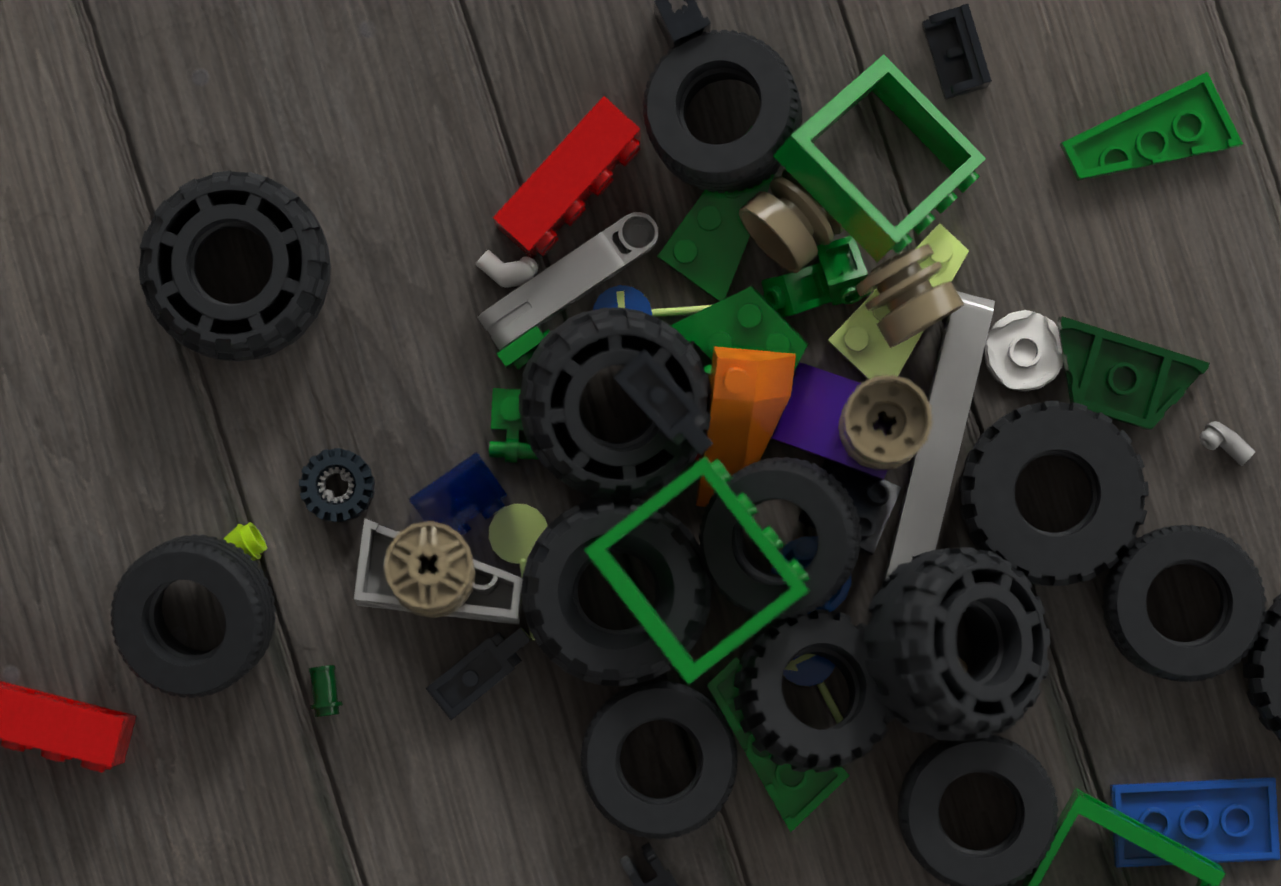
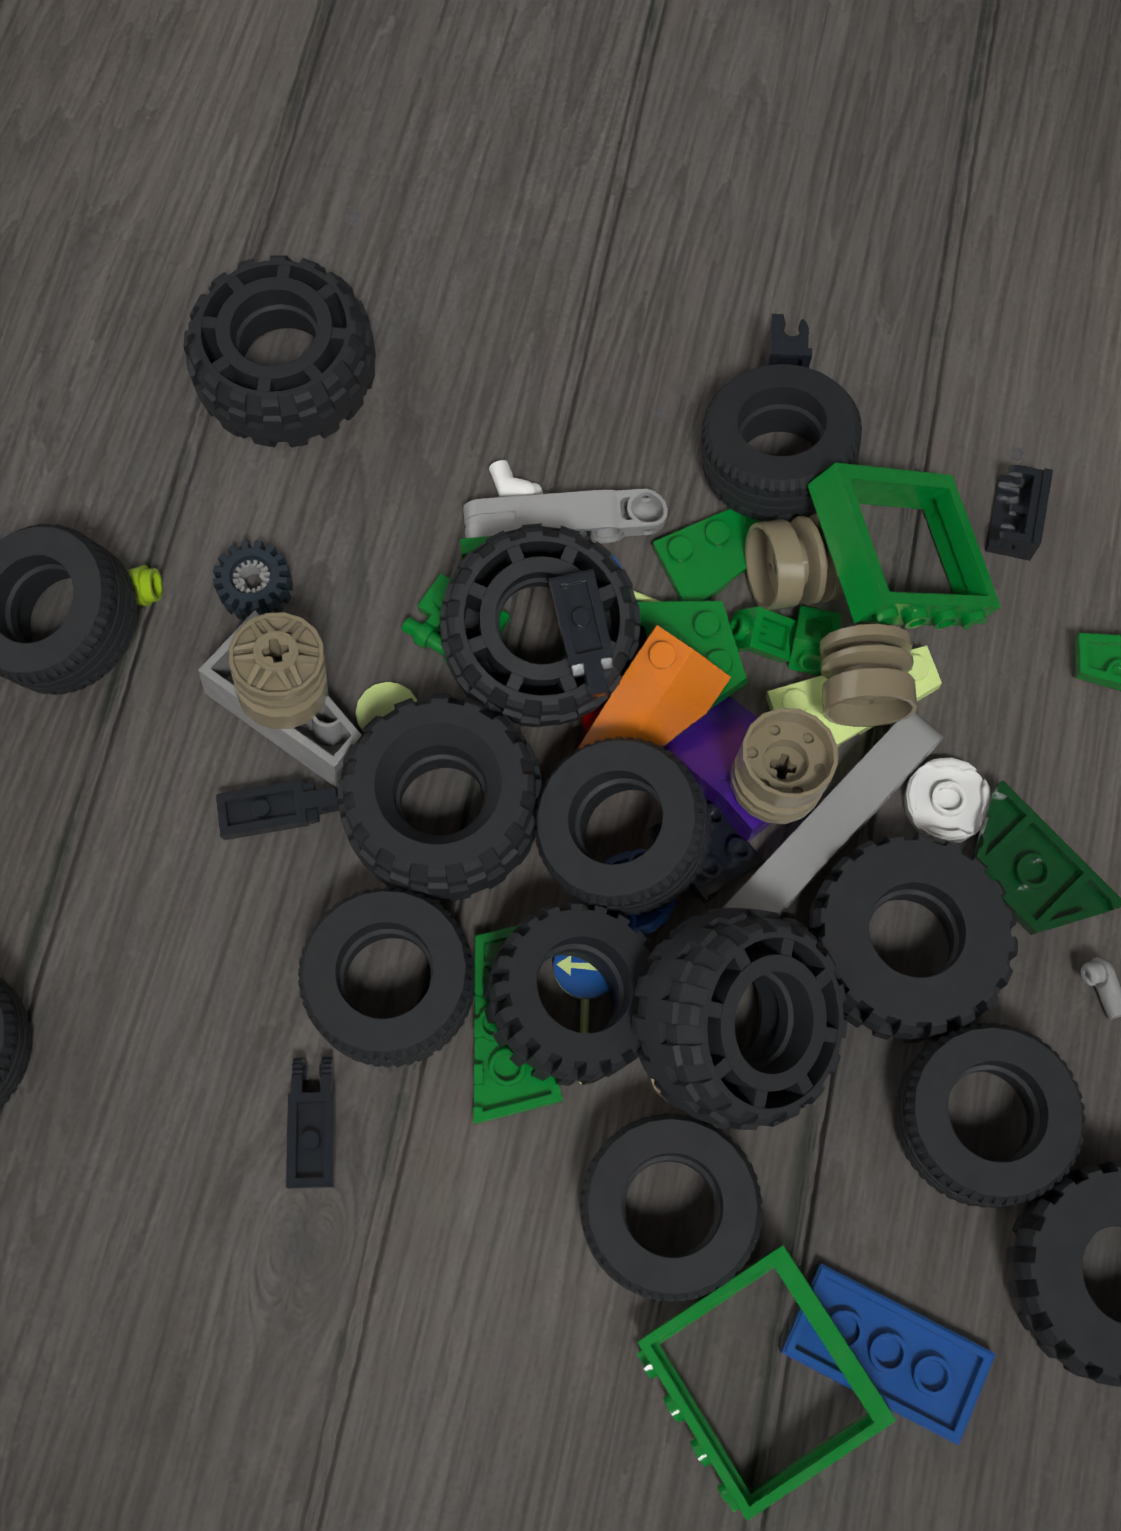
camera: 30 degrees right, 15 degrees down
dark green pin [309,665,343,717] -> none
clear blue slope [409,452,508,537] -> none
red brick [492,96,641,258] -> none
green window [585,457,810,684] -> none

